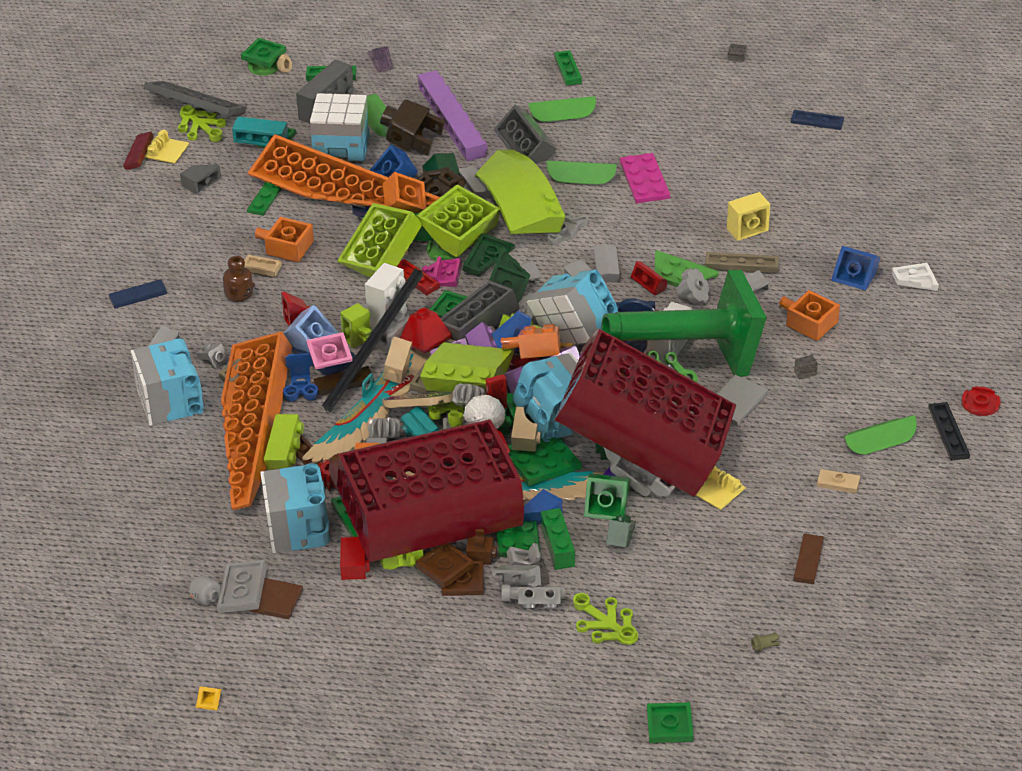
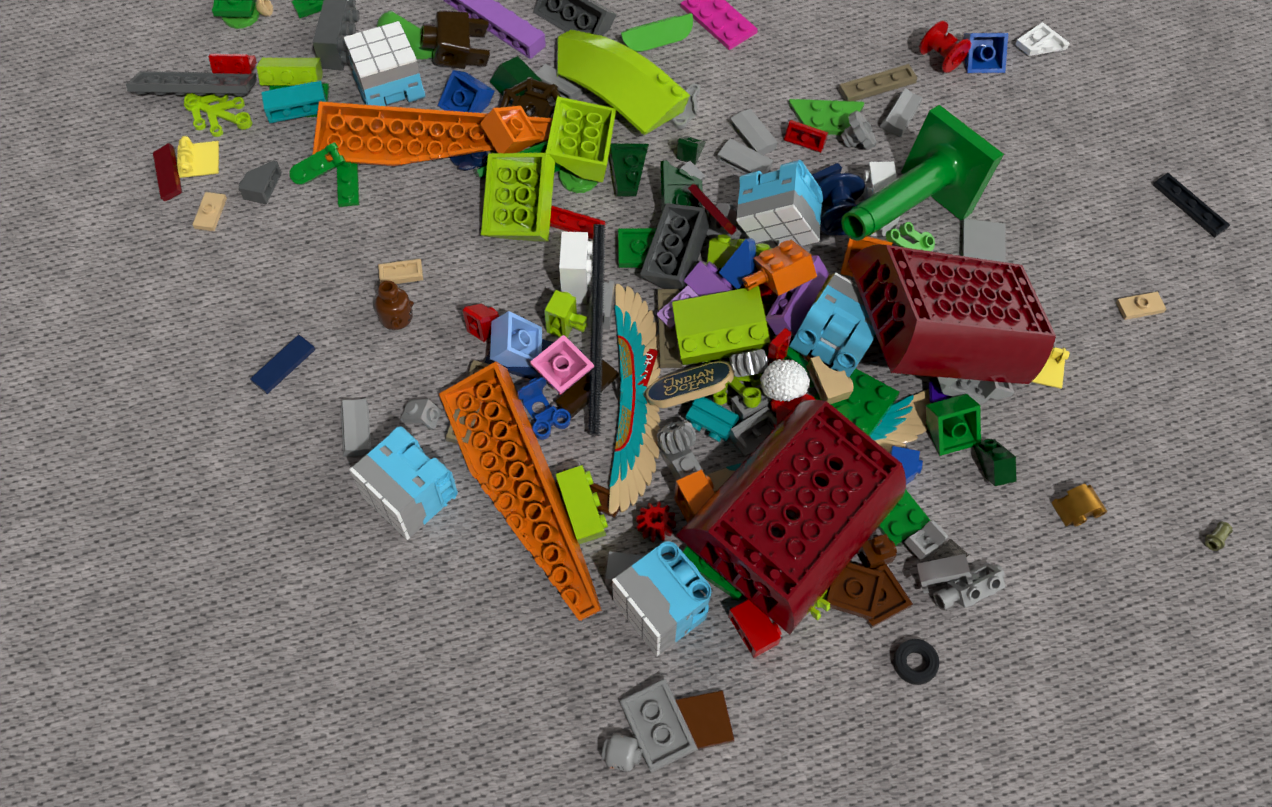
camera: 30 degrees left, 20 degrees up
orange brick [255,217,314,262] -> none
tan slope [383,337,412,384] -> none
red slope [400,308,452,354] -> none
dark pink slope [421,256,462,287] -> none
green brick [541,508,575,570] -> none
lime plant [573,593,638,645] -> none
green plate [646,702,693,743] -> none
light yellow brick [727,192,770,241] -> none
orange brick [779,290,840,341] -> none
reddish brown tile [793,533,824,585] -> none
clear smoke piece [794,355,818,380] -> none
bright green brick [843,415,917,454] -> none
red tile [961,386,1001,416] -> none
none -> tan plate [193,192,227,231]
none -> red bracket [208,54,257,74]
none -> lime brick [256,58,323,85]
none -> green plate [289,143,346,185]
none -> dark green slope [677,136,706,165]
none -> dark red tile [688,184,737,236]
none -> black tyre [893,639,939,685]
none -> red hose [919,21,972,73]
none -> pearl gold cylinder [1051,484,1107,527]

